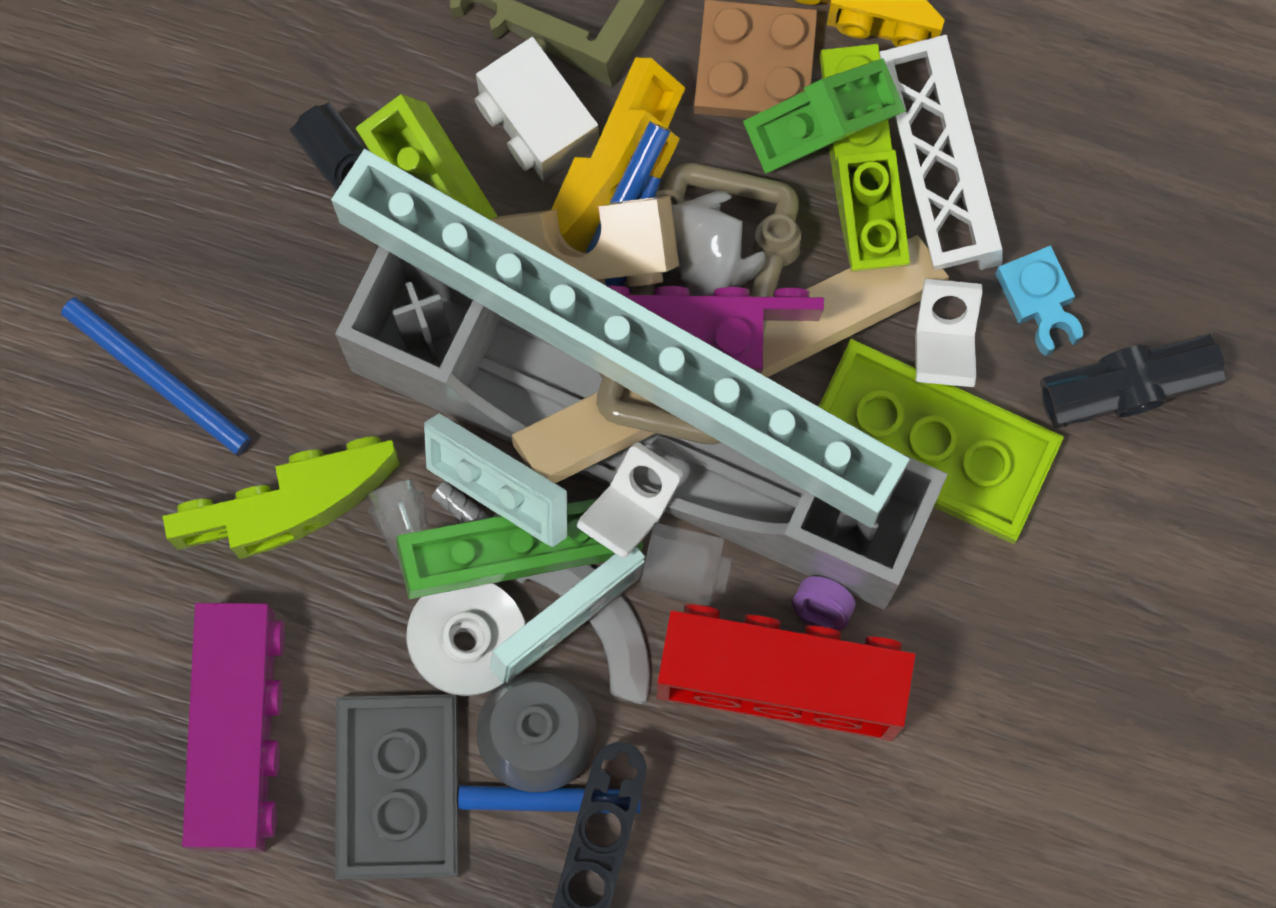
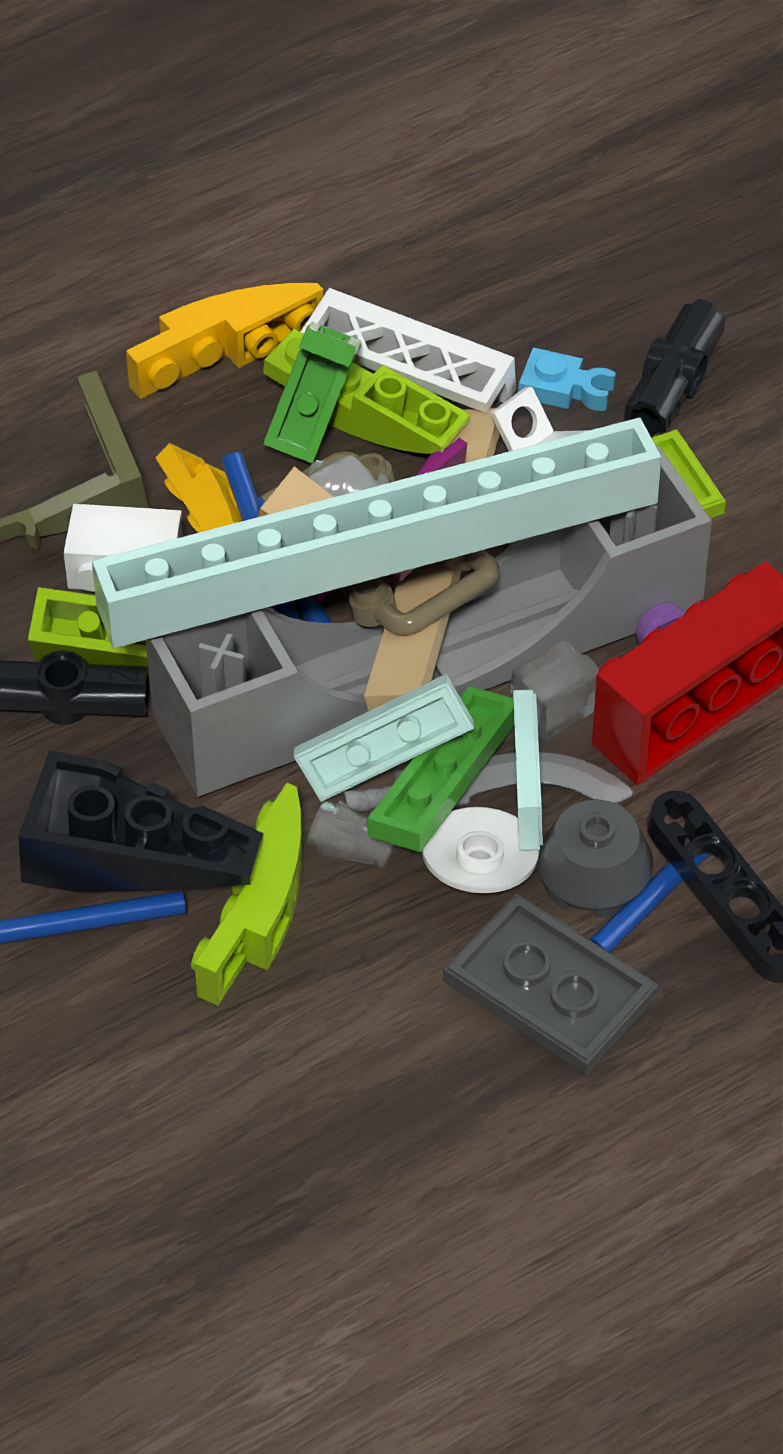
camera: 50 degrees left, 25 degrees down
magenta brick [182,603,285,852] -> none
white bracket [577,442,684,558] -> none
medium nougat plate [694,0,817,119] -> none
none -> black wedge [18,751,263,892]

